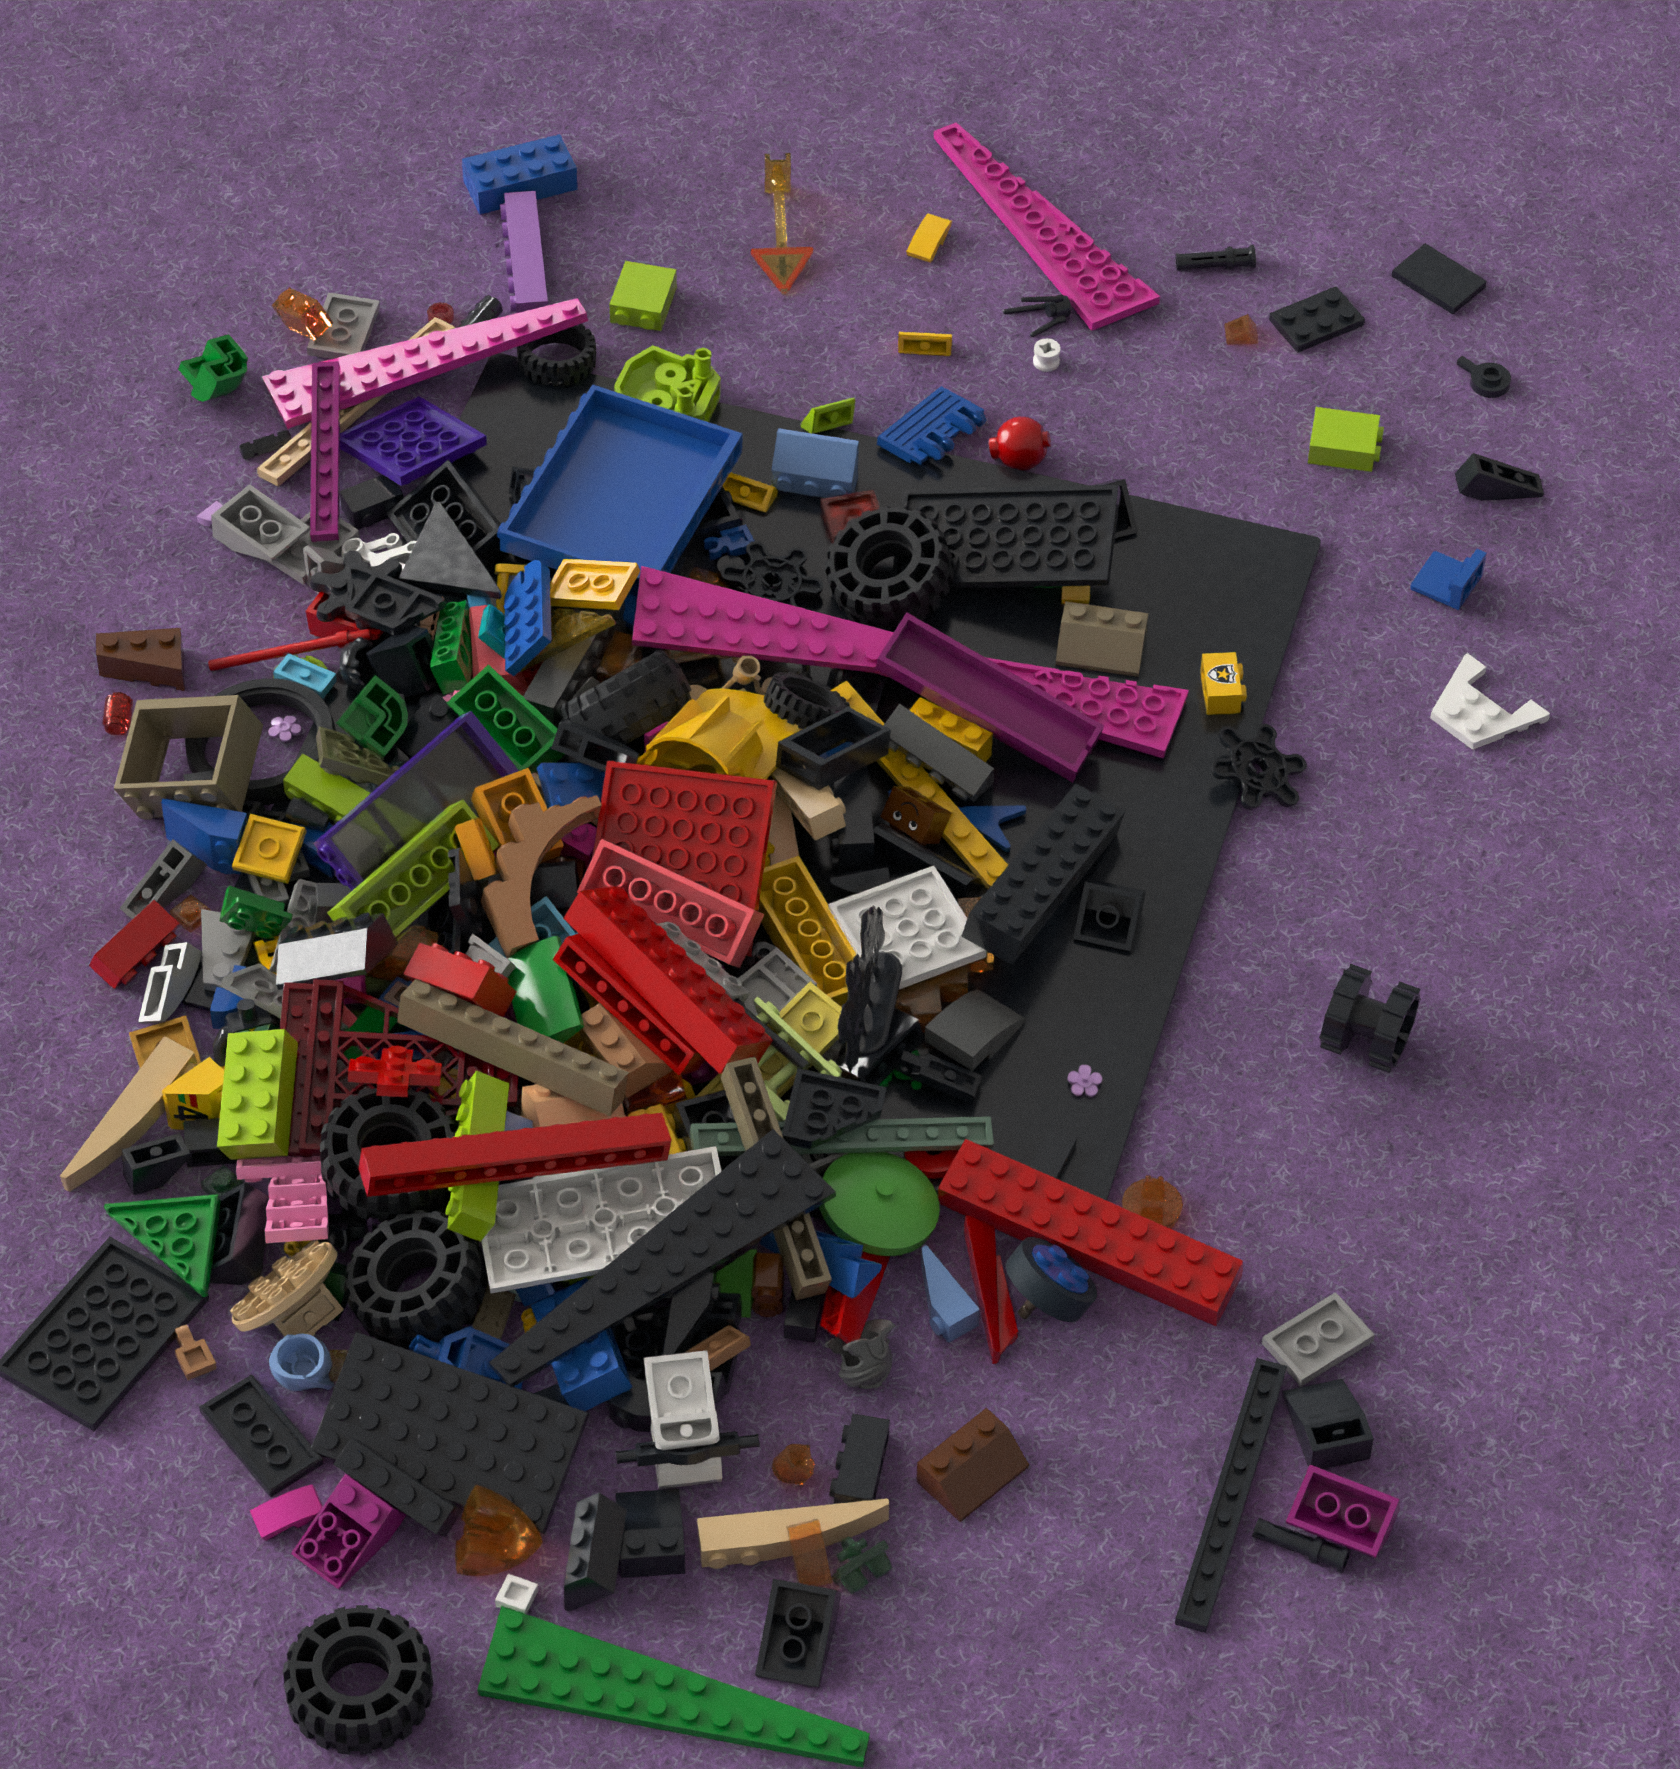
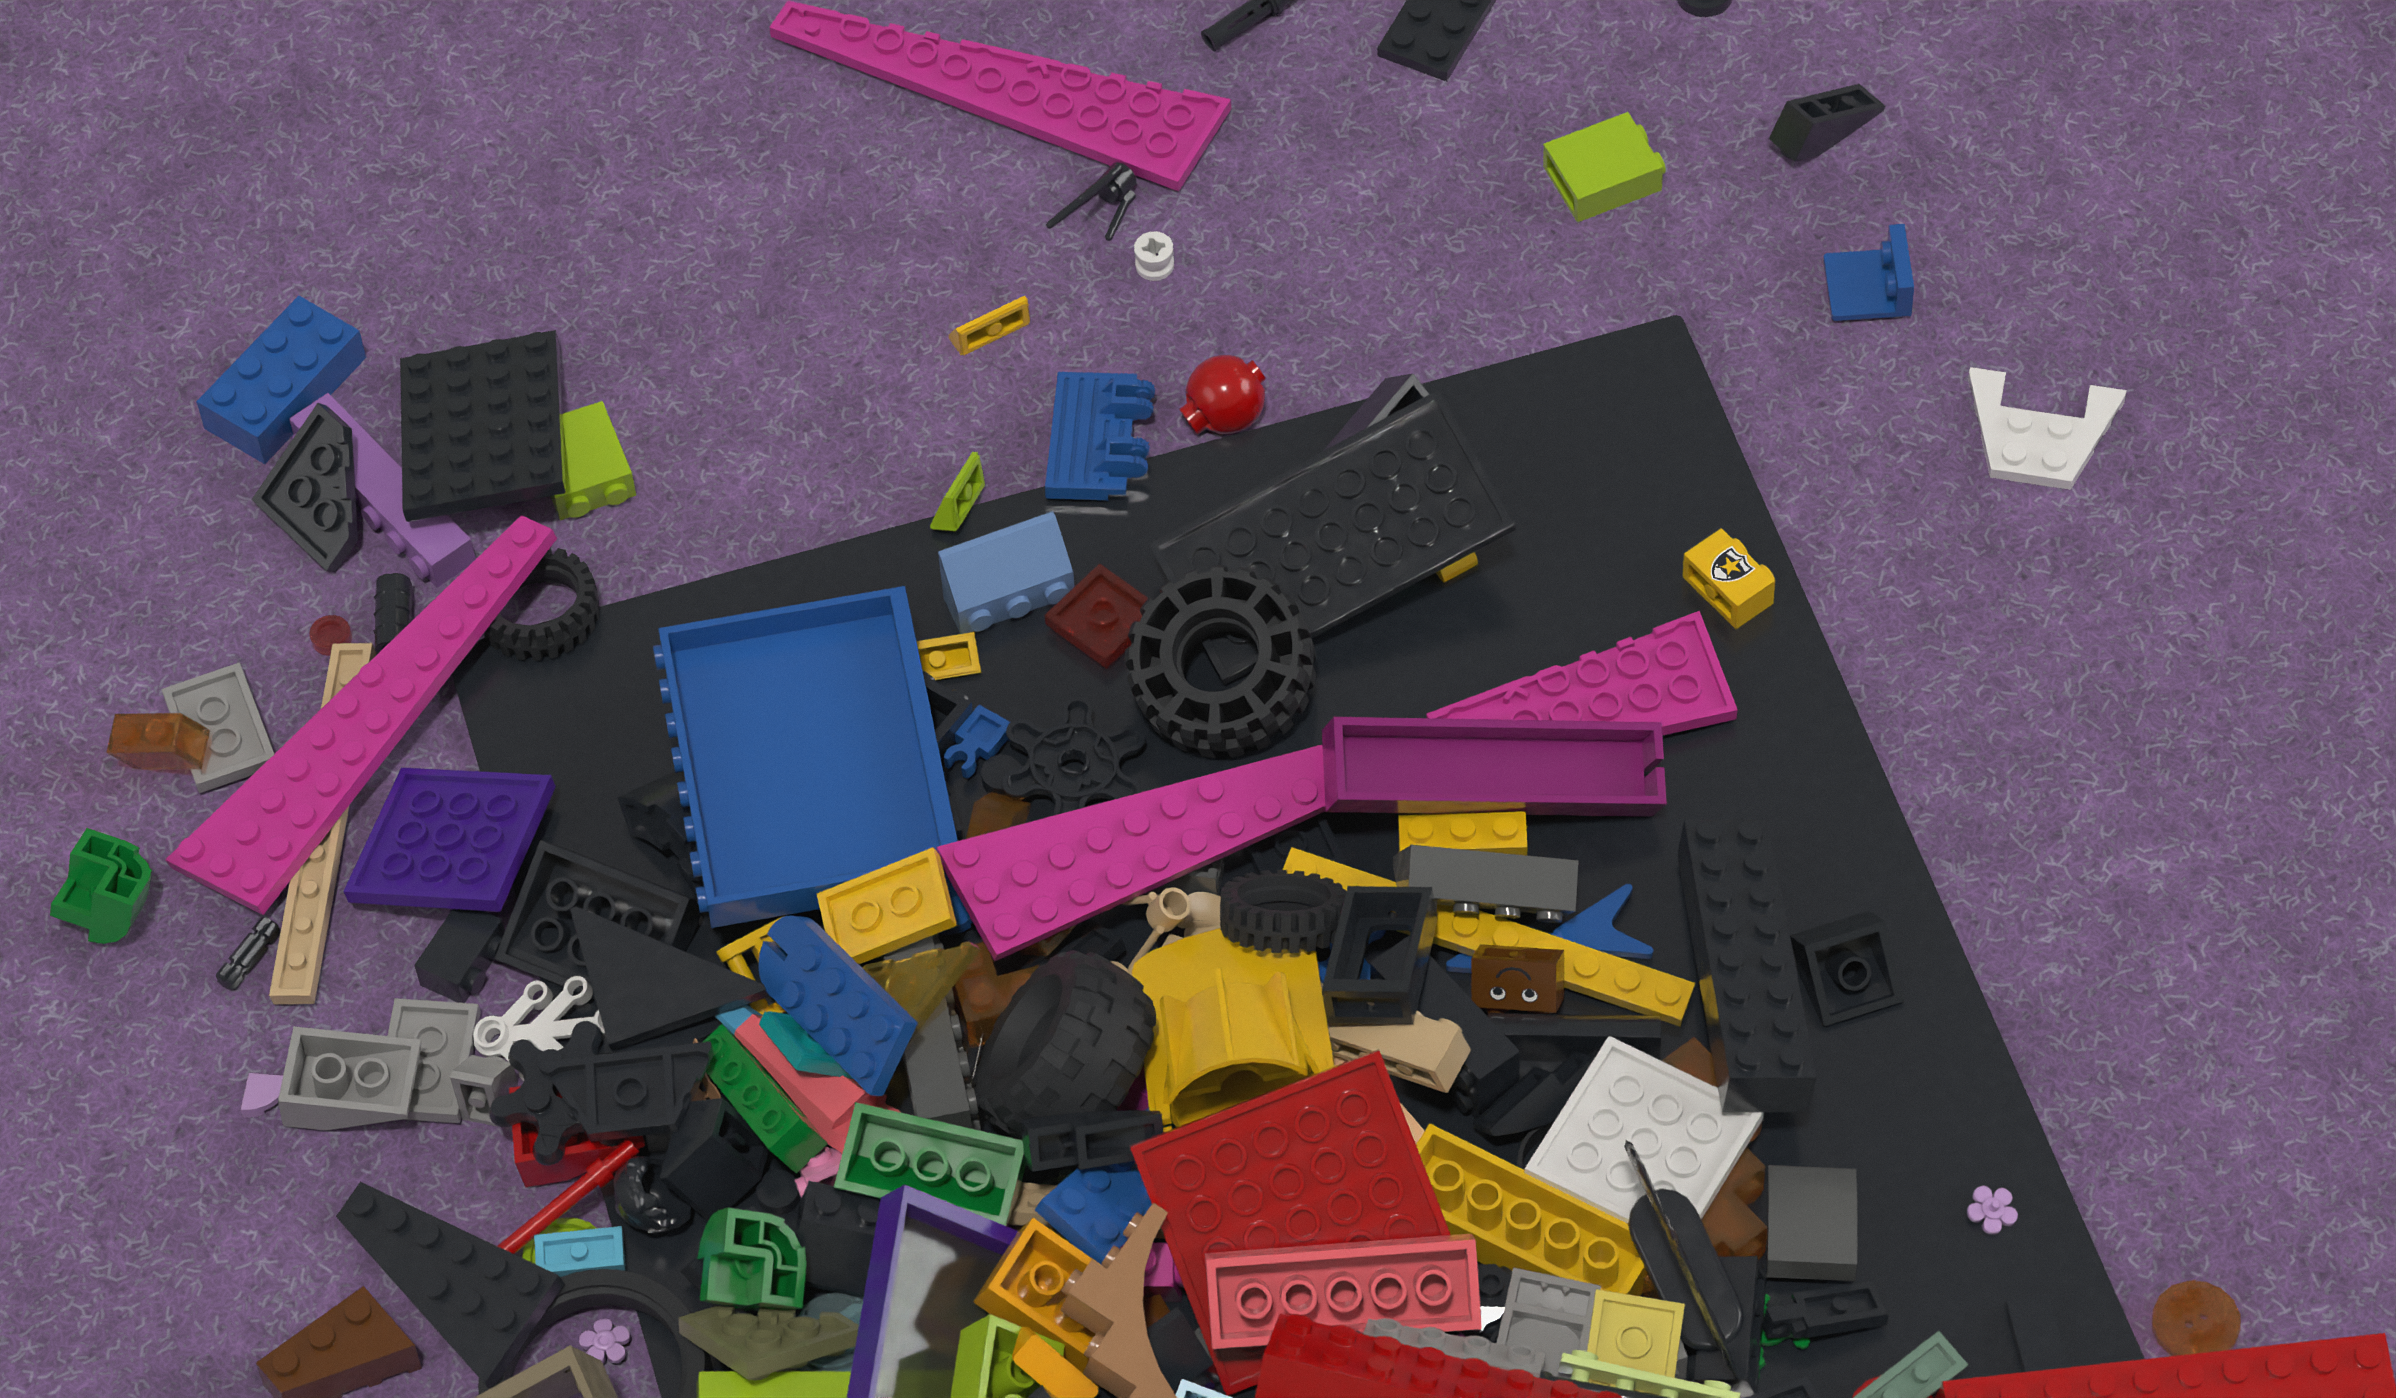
camera: 30 degrees left, 5 degrees up
magenta plate [310,361,340,542] -> none
lime brick [614,345,721,422] -> none
clear yellow piece [751,153,813,295] -> none
yellow slope [906,213,952,263] -> none
dark tan slope [1055,601,1149,677] -> none
black plate [1211,724,1307,810] -> none
clear orange slope [1224,314,1258,345] -> none
black piece [1319,964,1421,1073] -> none
none -> black plate [251,403,358,573]
none -> black wing [336,1182,565,1389]
none -> black plate [400,330,566,522]

